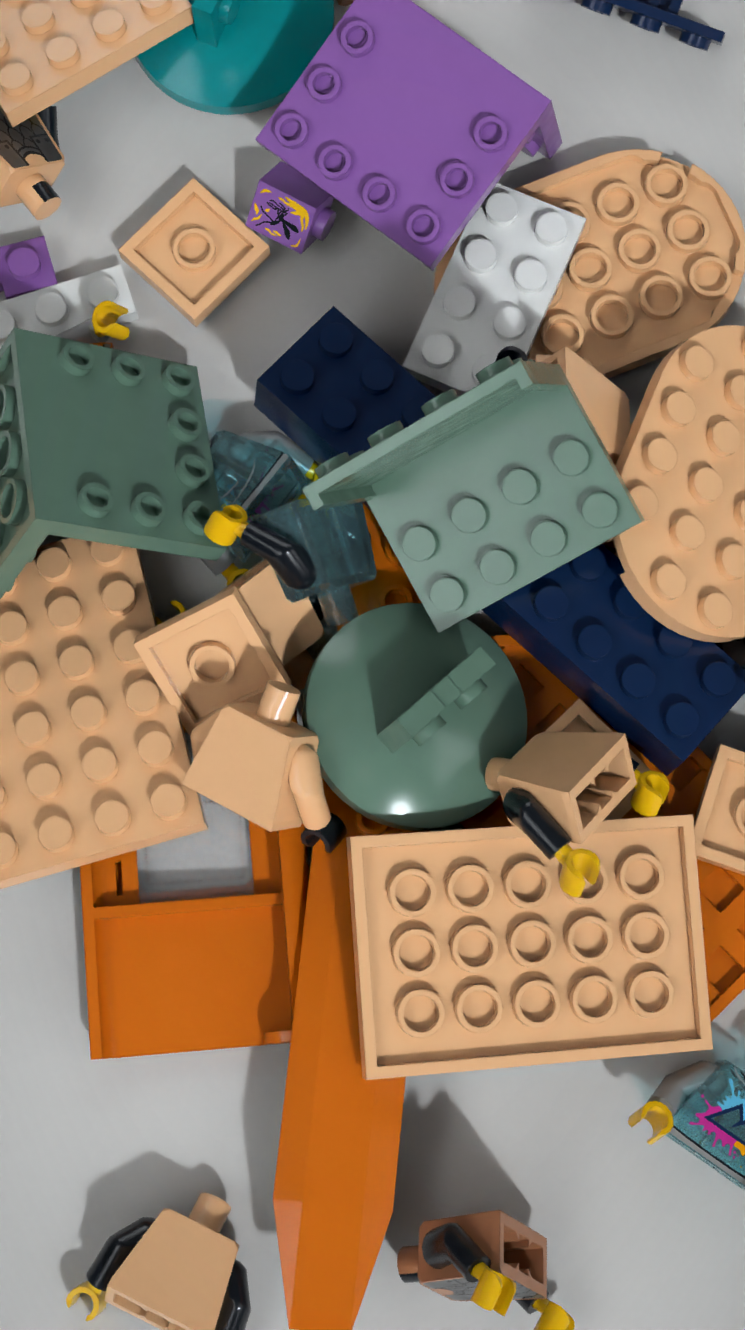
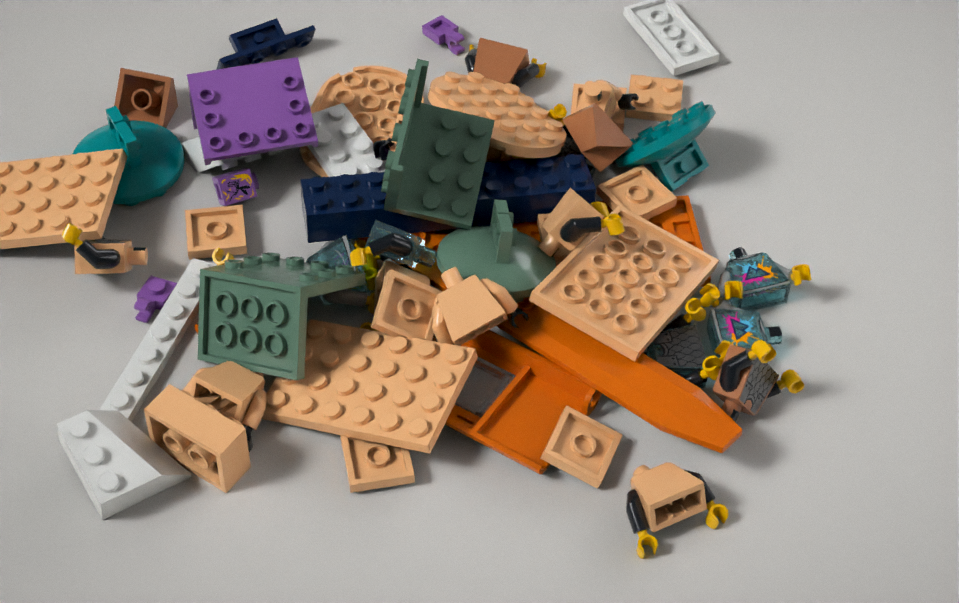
camera: 55 degrees left, 30 degrees down
none -> light nougat plate [540,405,623,489]
none -> torso [643,298,722,388]
none -> torso [700,283,782,369]

